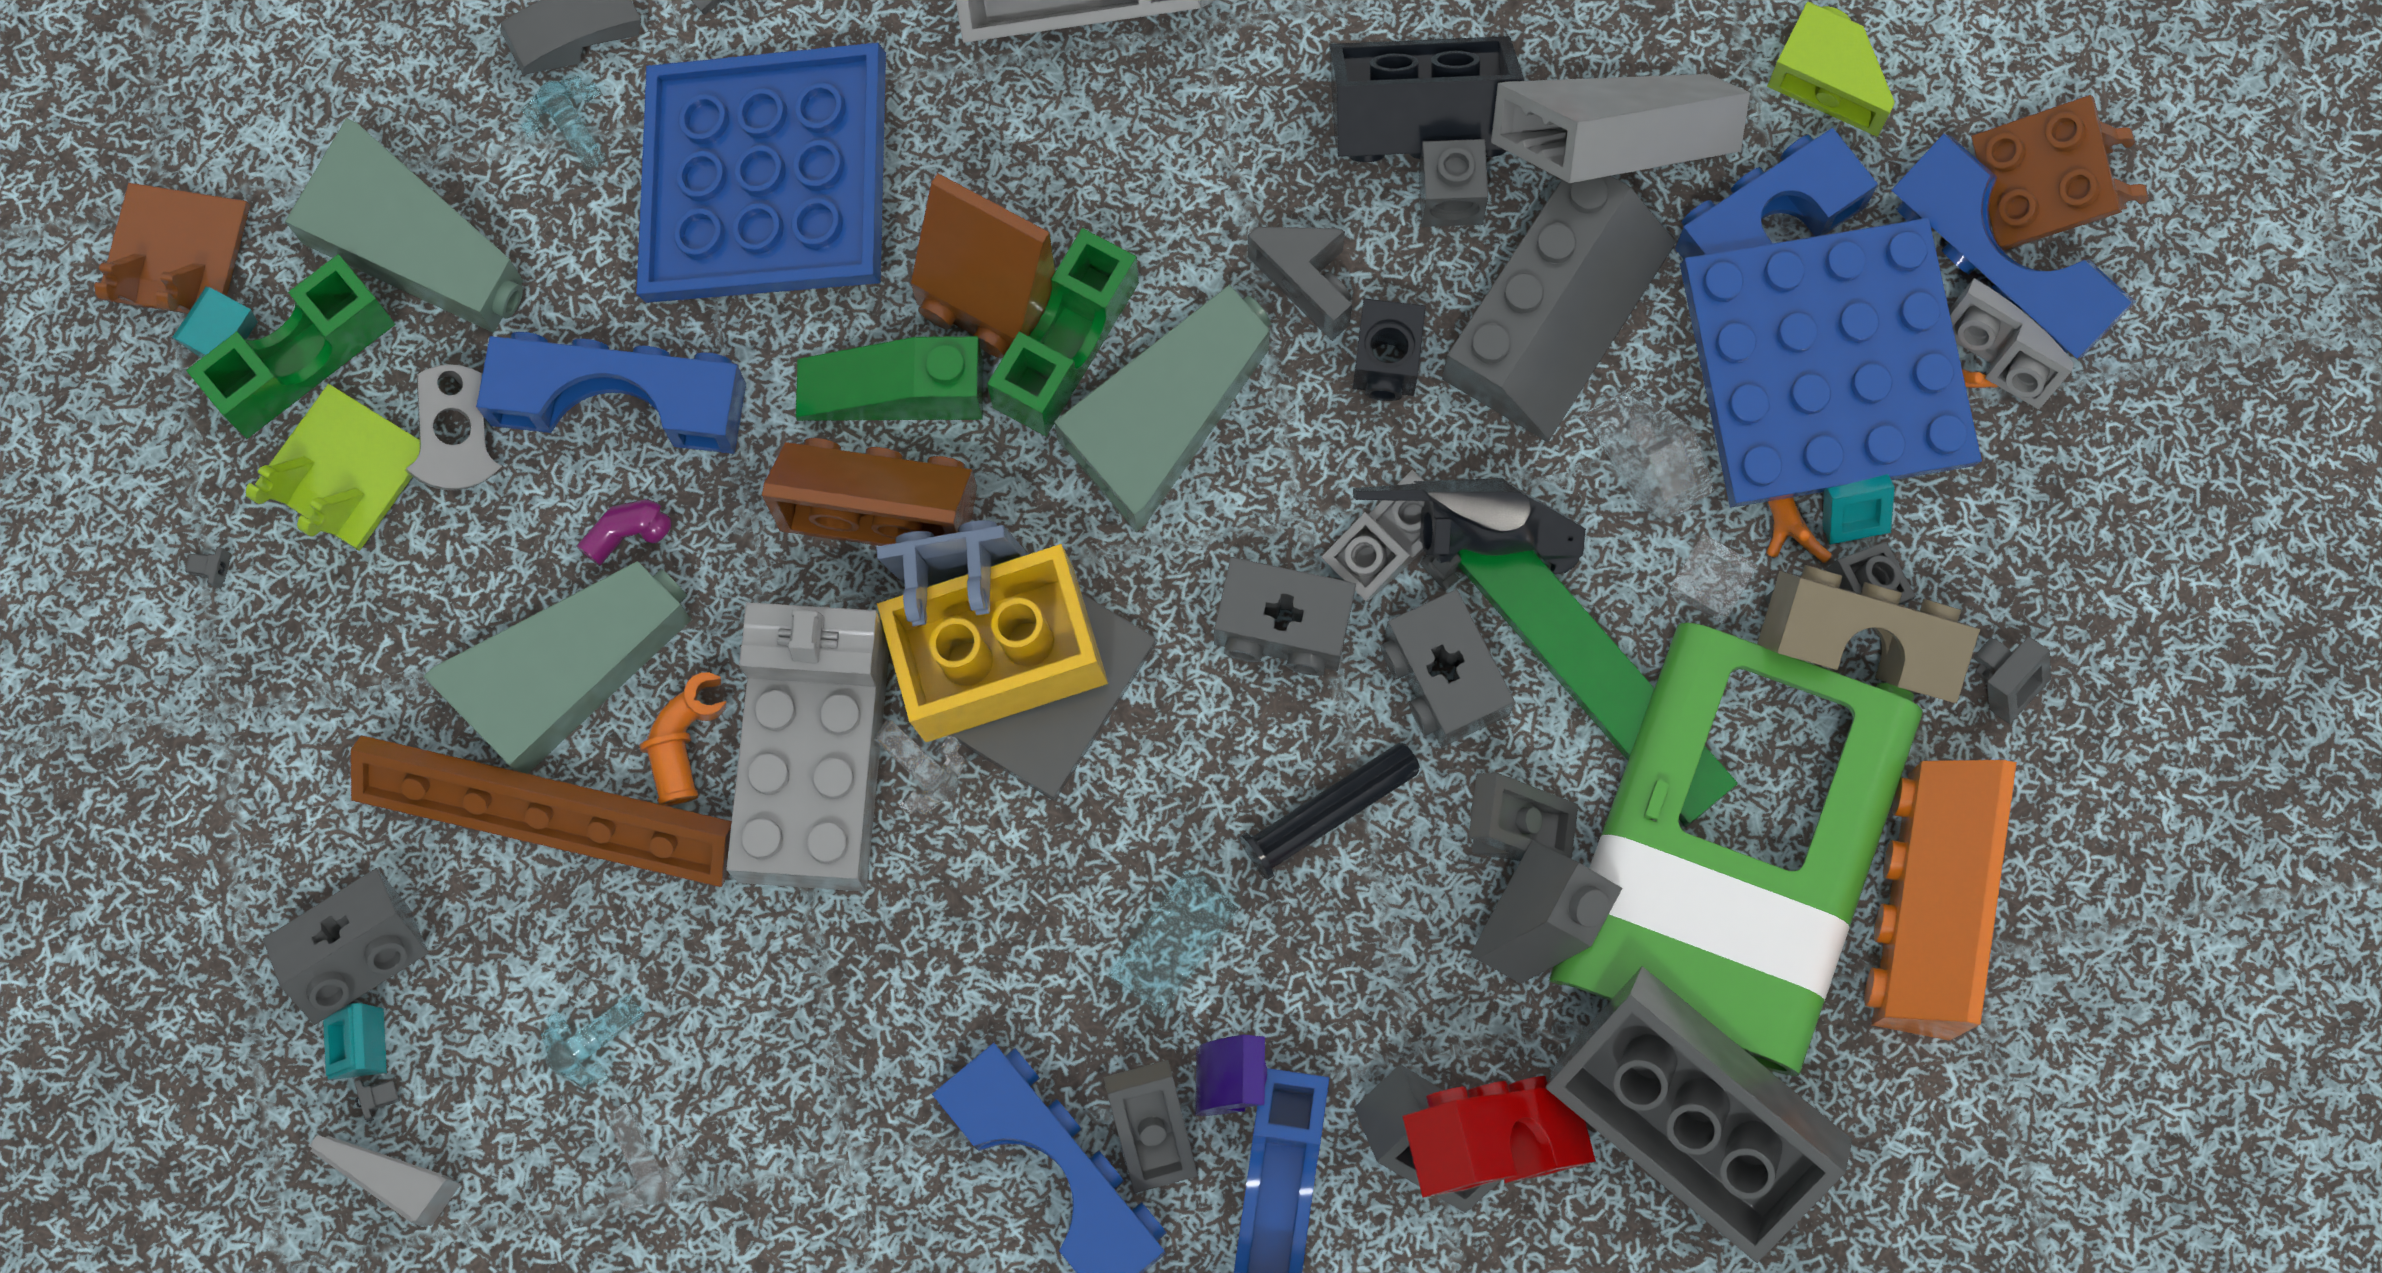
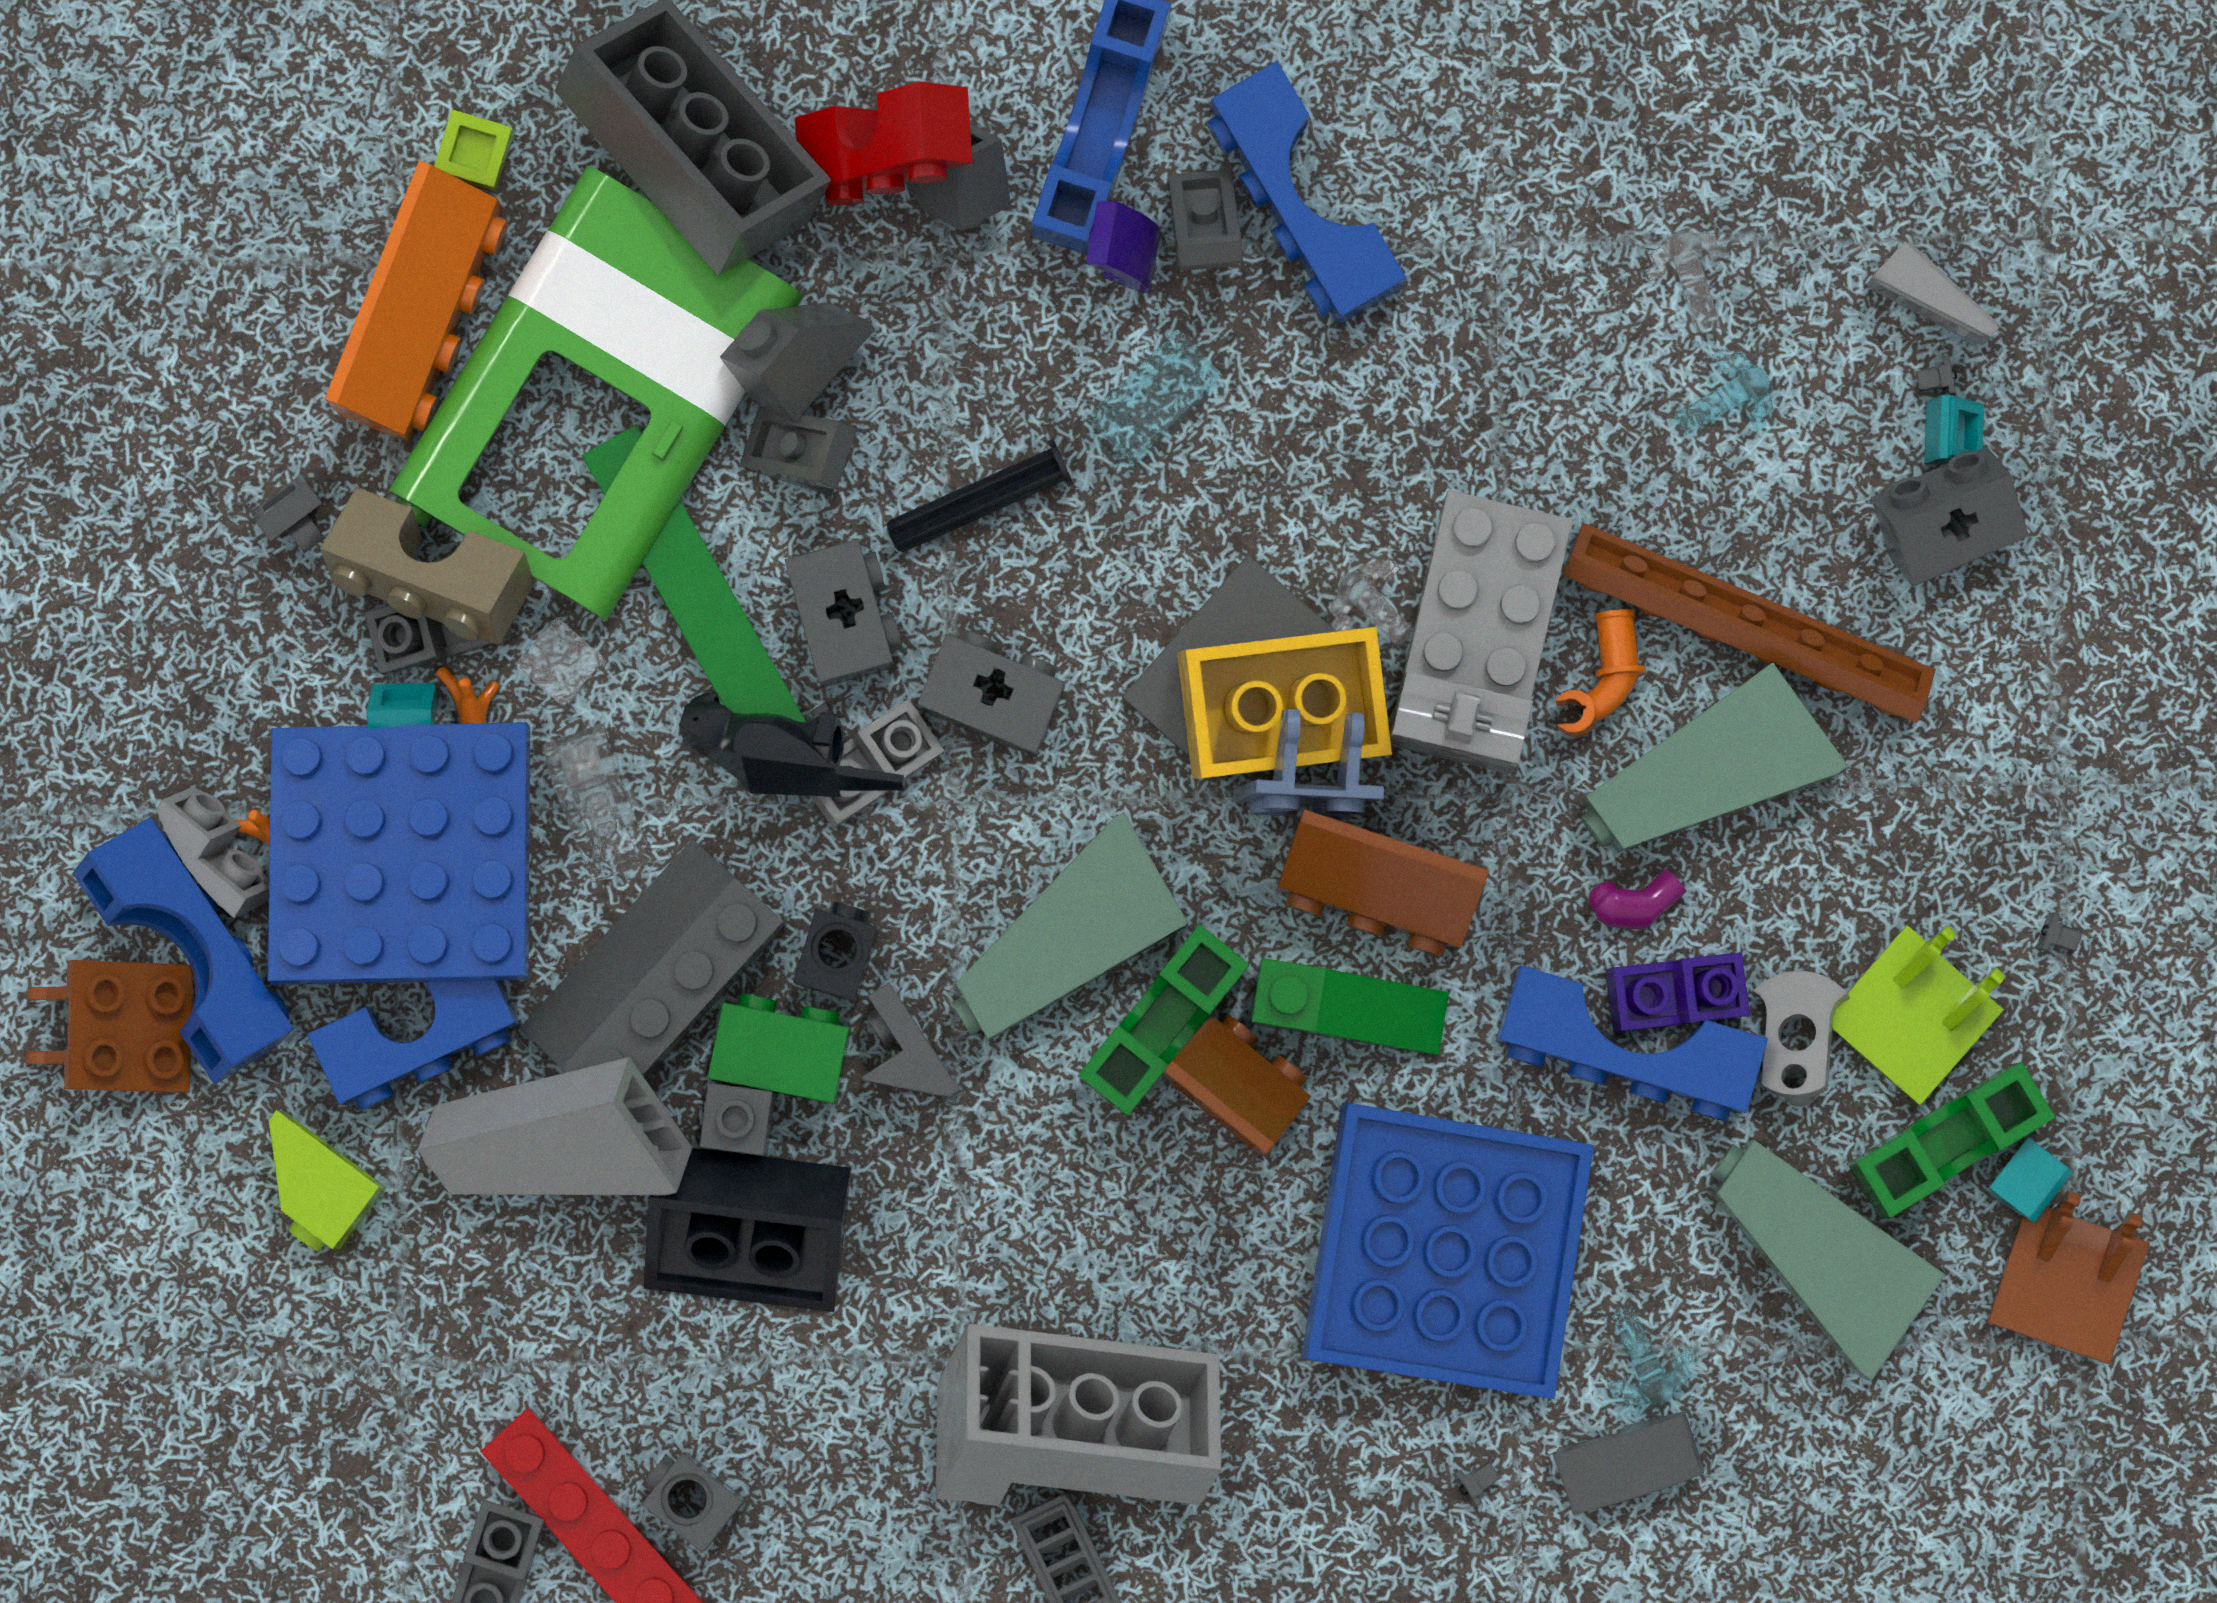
camera: 175 degrees left, 10 degrees up
none -> lime plate [434,110,515,192]
none -> green brick [708,994,852,1105]
none -> dark purple slope [1605,952,1750,1033]

